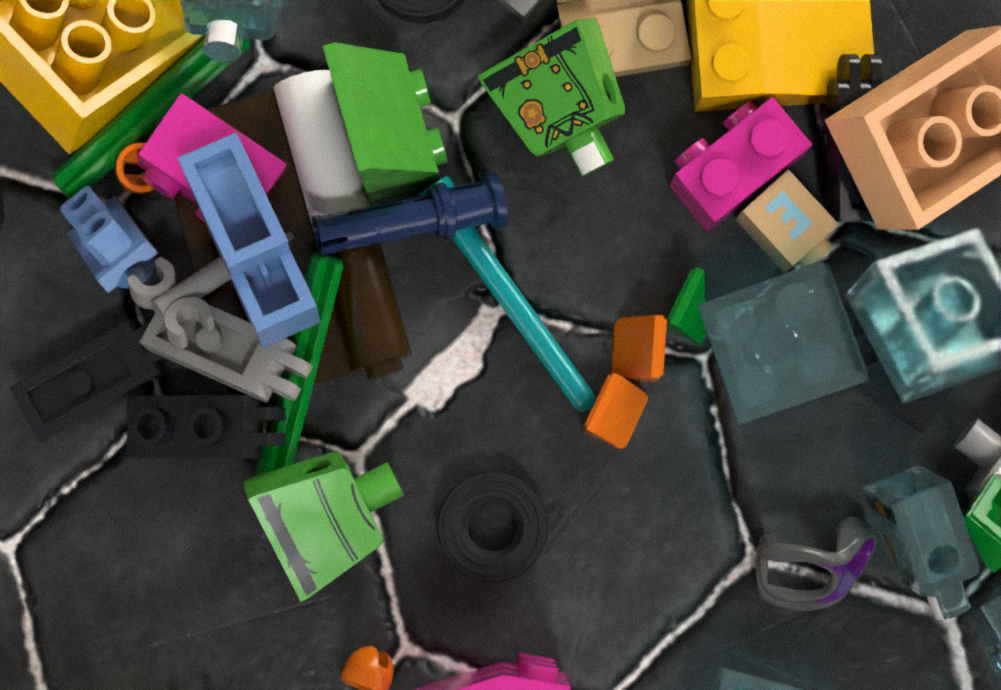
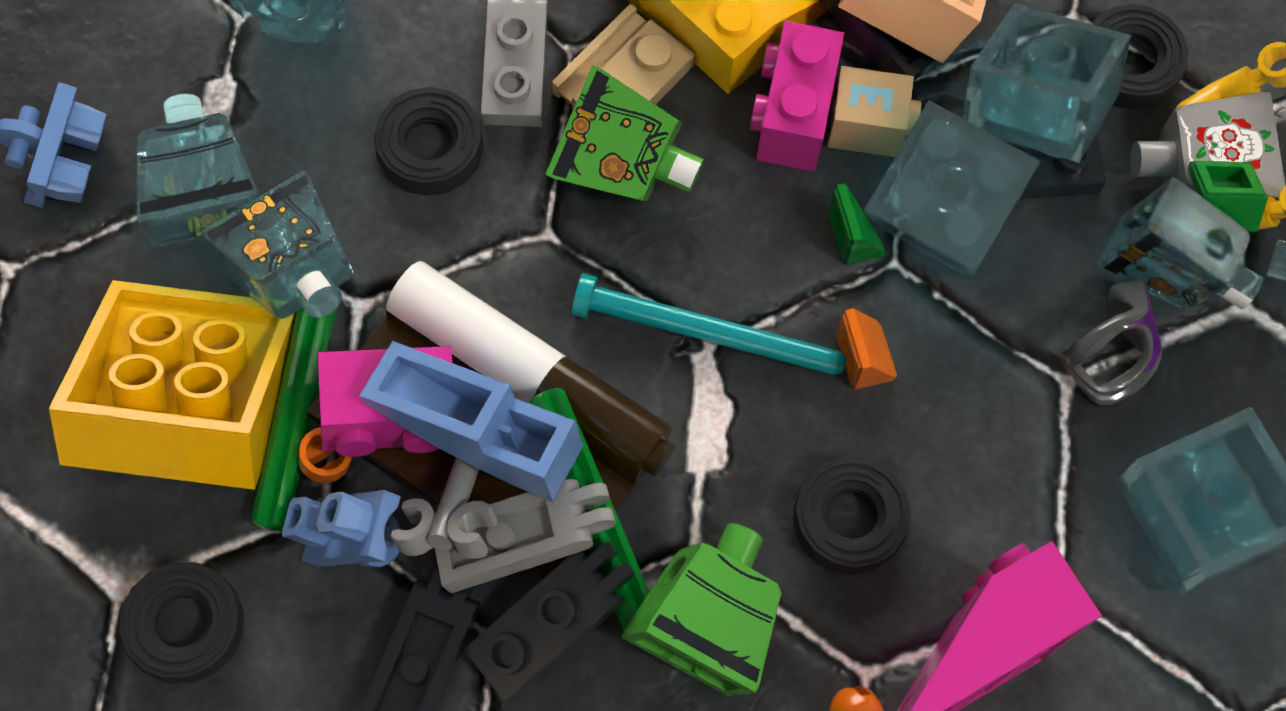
camera: 40 degrees left, 15 degrees down
dark blue pin [312,172,507,256] -> none
bright green slope [323,42,448,202] -> none
orange slope [611,315,667,382] -> none

